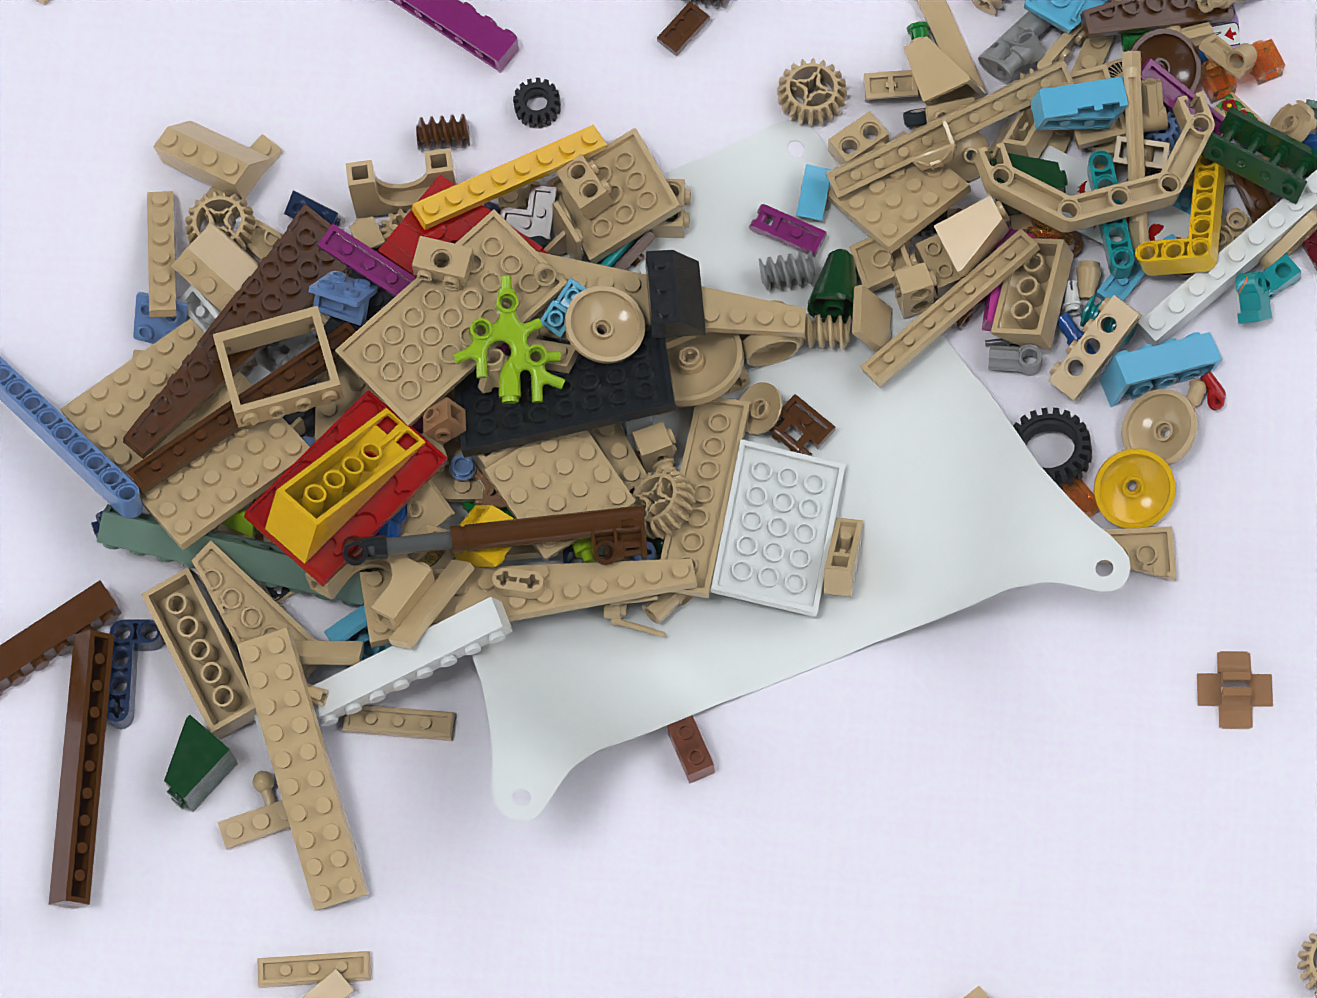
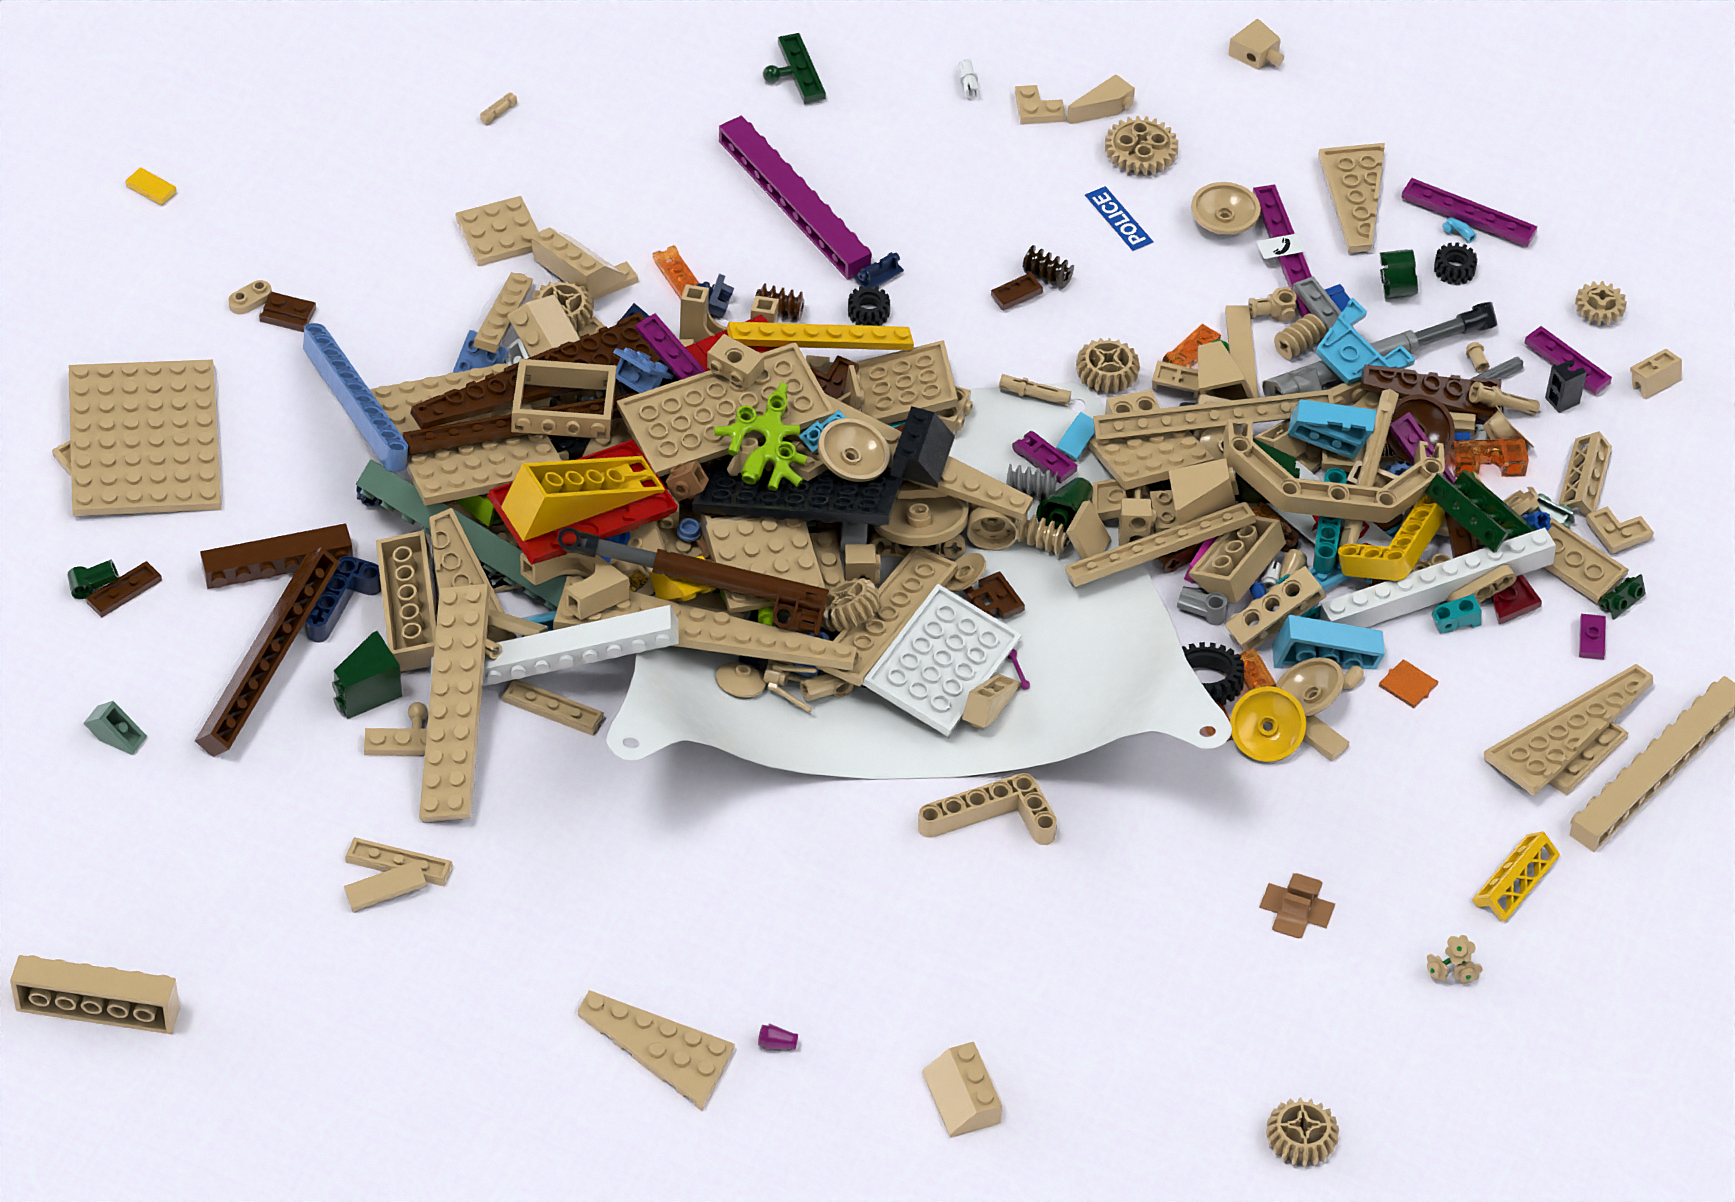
camera: 10 degrees right, 20 degrees down
tan tile [388,560,475,649] -> none
tan beam [492,567,545,599] -> none
tan hinge [533,262,556,286] -> none
tan brick [556,154,614,220] -> none
copper brick [667,715,715,784] -> none
tan piece [911,118,957,171] -> none
tan wing [1100,526,1176,581] -> none
tan piece [1141,78,1168,133] -> none
tan plate [1198,33,1257,80] -> none
red arm [1200,371,1226,410] -> none
teal leg [1235,271,1272,324] -> none
none -> tan plate [455,196,539,266]
none -> clear orange plate [652,245,699,300]
none -> dark blue hips [696,273,734,318]
none -> tan dish [716,662,766,698]
none -> dark blue hinge [853,252,904,289]
none -> tan beam [918,773,1057,845]
none -> tan pin [999,374,1072,406]
none -> magenta hinge [1008,649,1030,690]
none -> clear orange plate [1162,323,1221,368]
none -> clear orange plate [1239,648,1276,691]
none -> tan tile [1303,715,1349,761]
none -> clear orange piece [1379,659,1439,709]
none -> tan piece [1483,405,1535,448]

